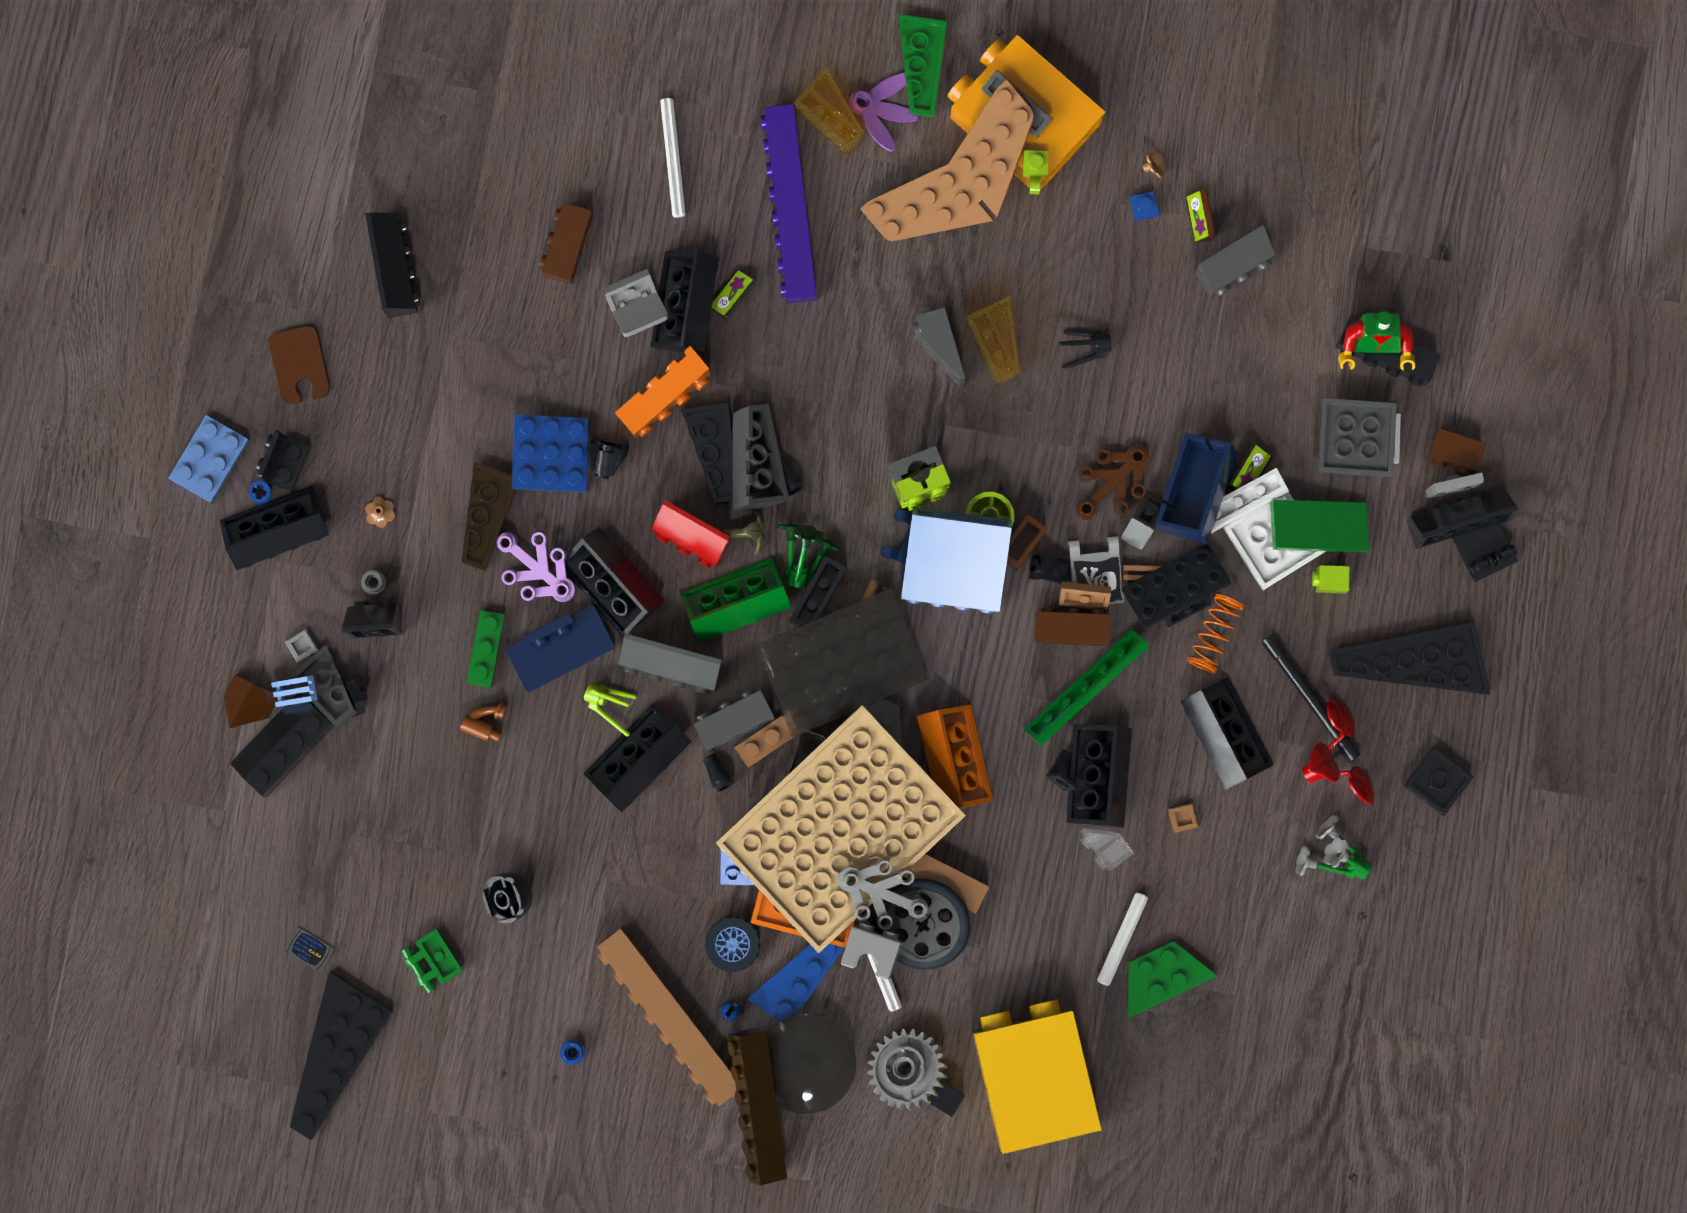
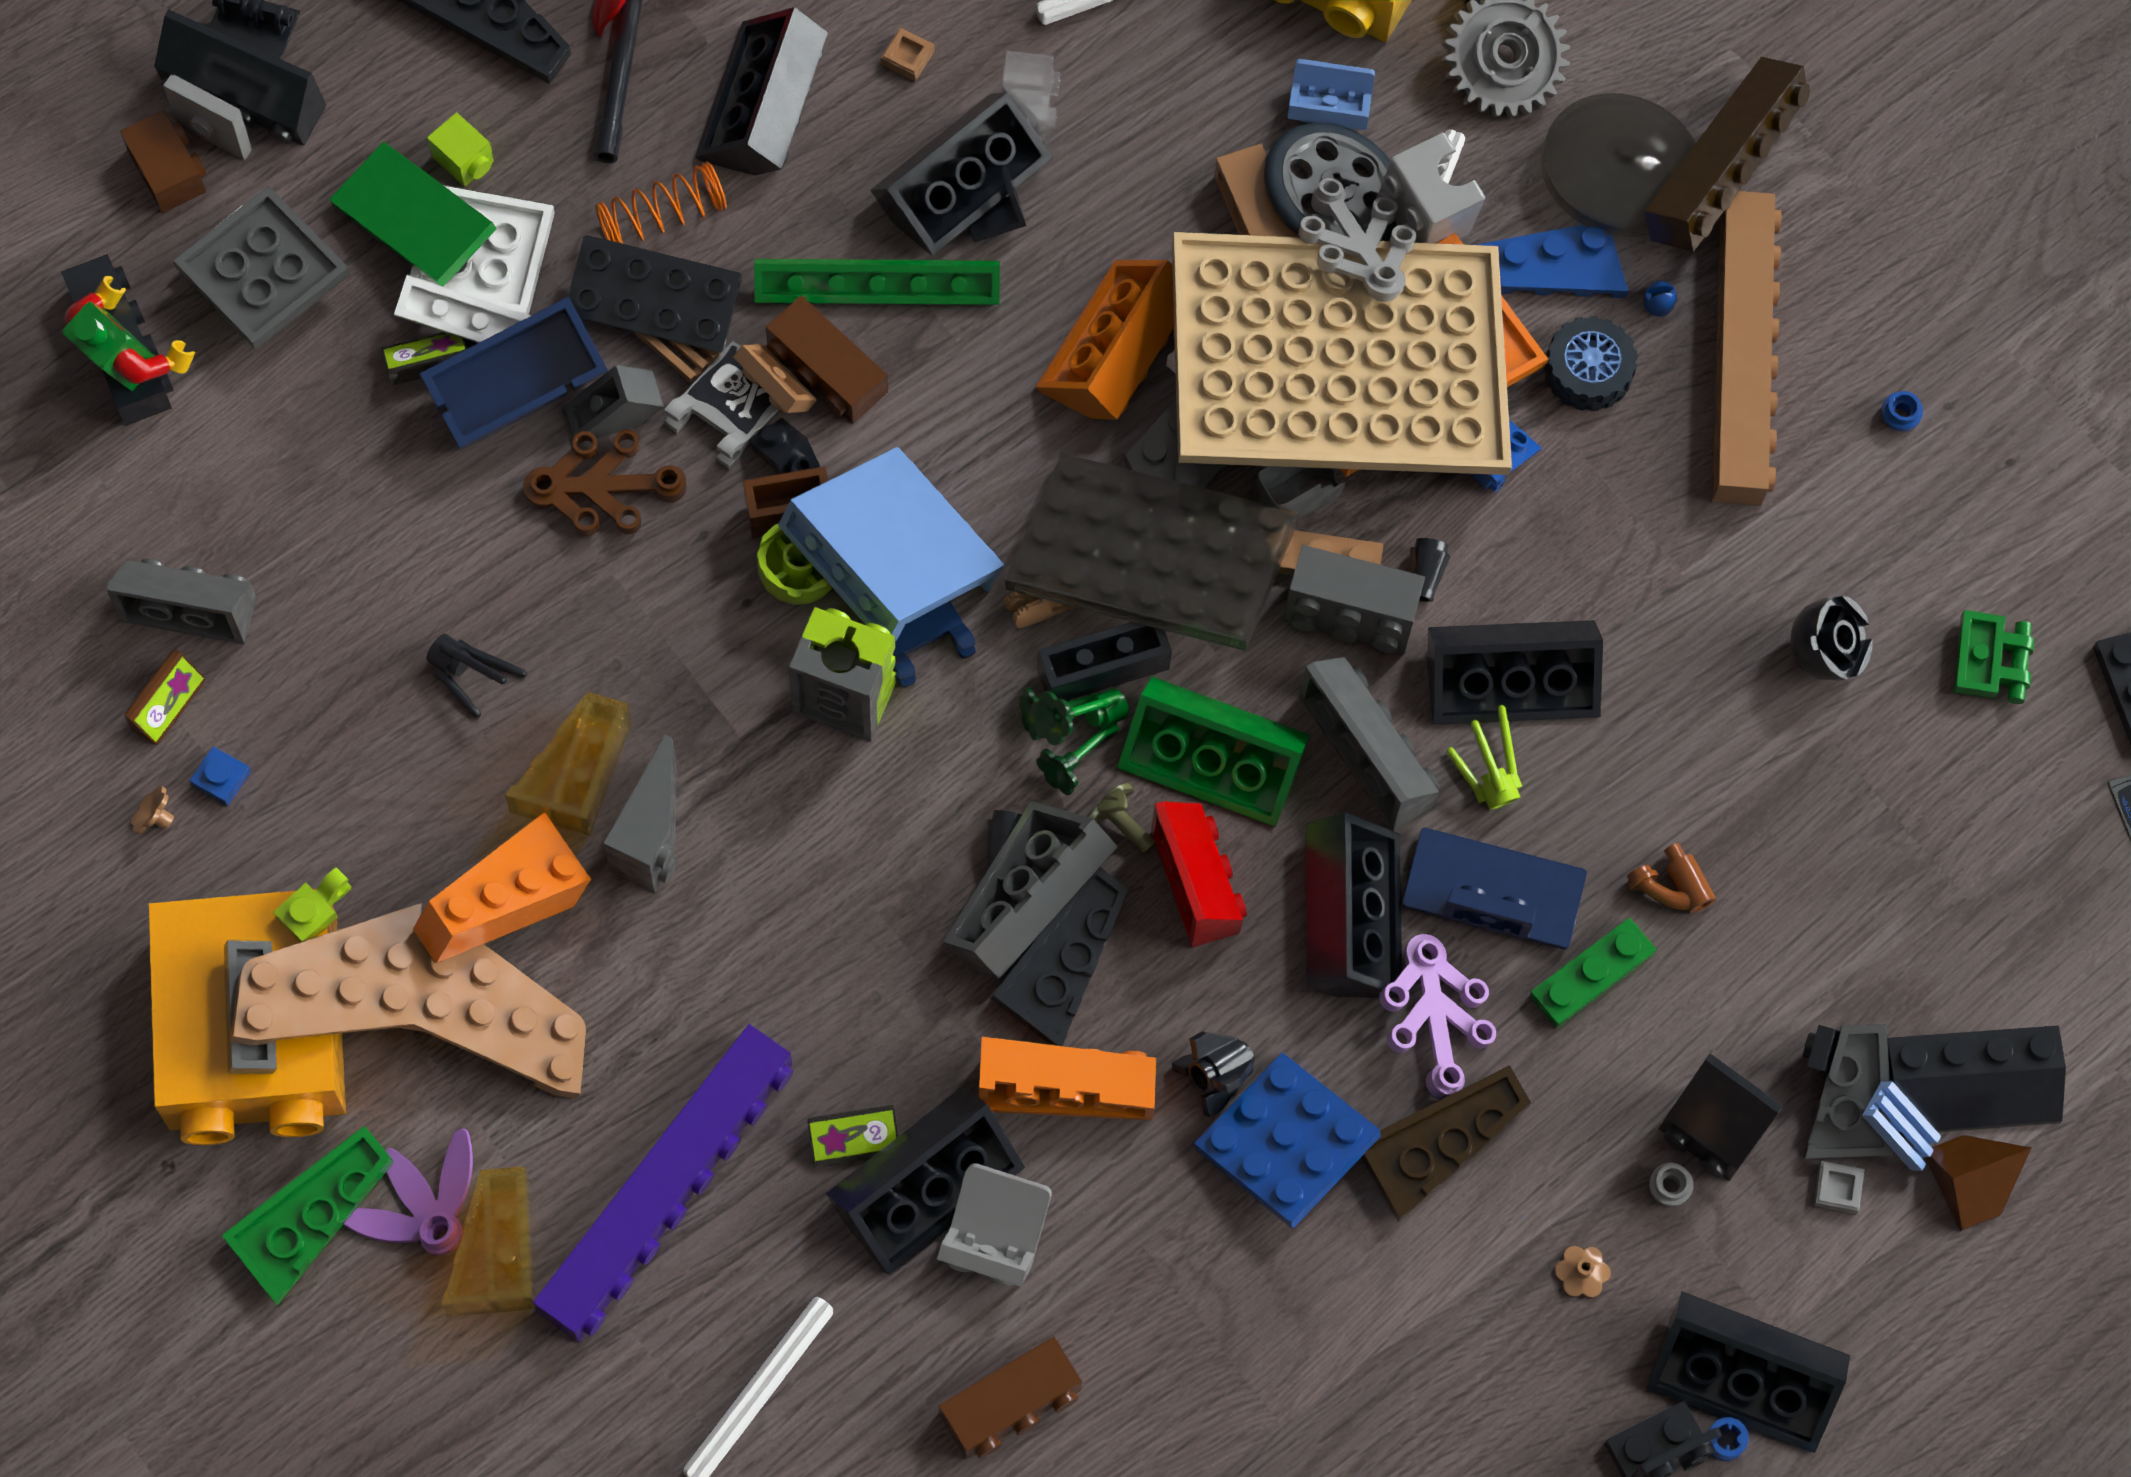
camera: 140 degrees left, 15 degrees down
none -> orange wedge [413,812,591,963]
none -> medium blue bracket [1287,59,1375,130]

